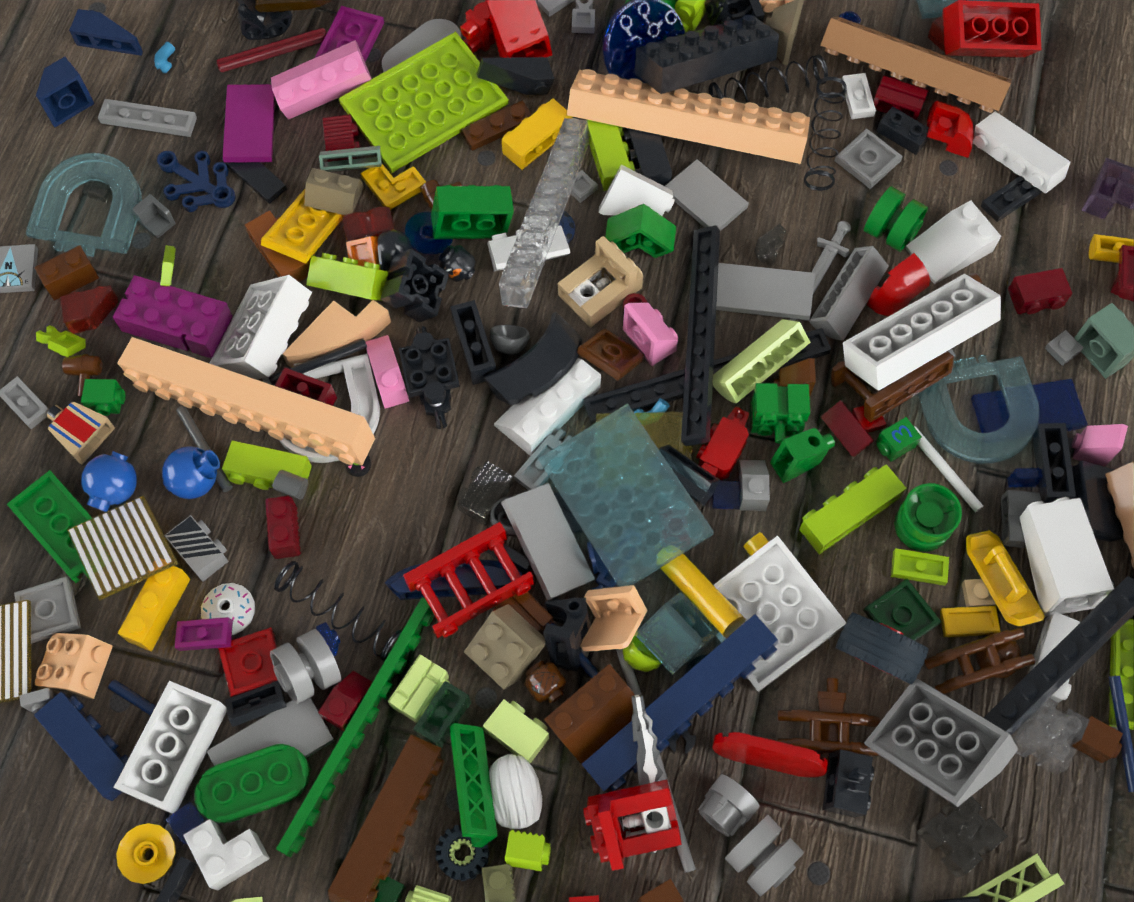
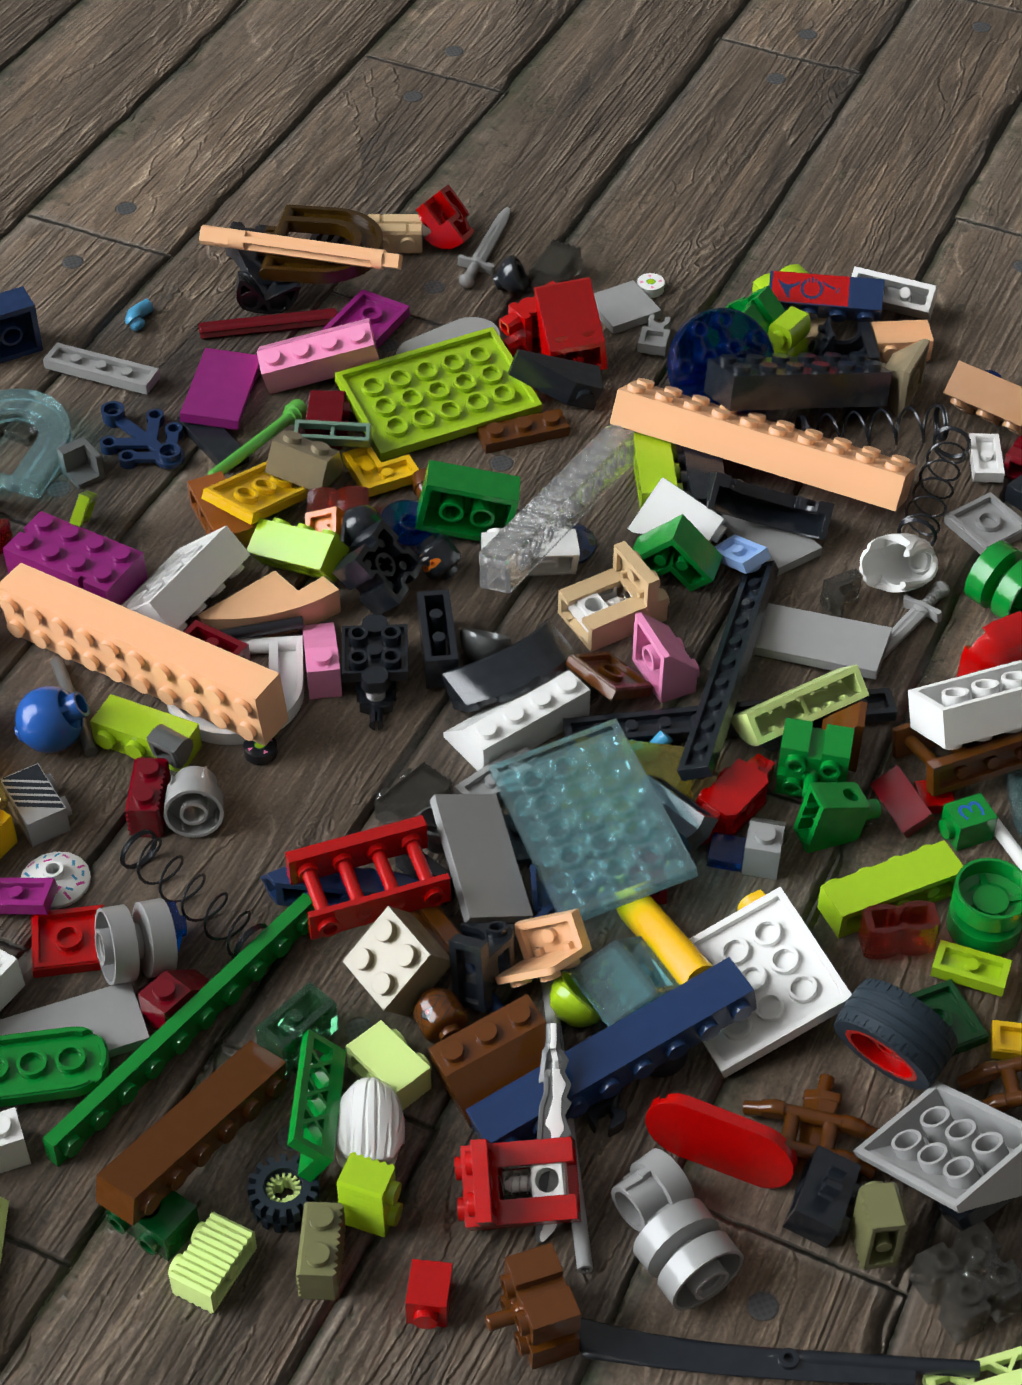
camera: 10 degrees right, 20 degrees down
dark blue slope [69,9,143,56] -> none
black tile [225,680,287,727] -> none
yellowish green brick [388,654,450,724] -> none
yellow brick [502,98,573,170] -> none
light grey tile [564,170,598,203] -> none
light grey brick [809,246,889,340] -> none
none -> light grey piece [164,766,224,838]
none -> bright green piece [208,399,308,475]
none -> black windscreen [707,472,835,540]
none -> light blue plate [715,534,771,574]
none -> olive brick [850,1181,909,1270]
none -> clear red brick [858,900,941,959]
none -> white hair [859,533,938,593]

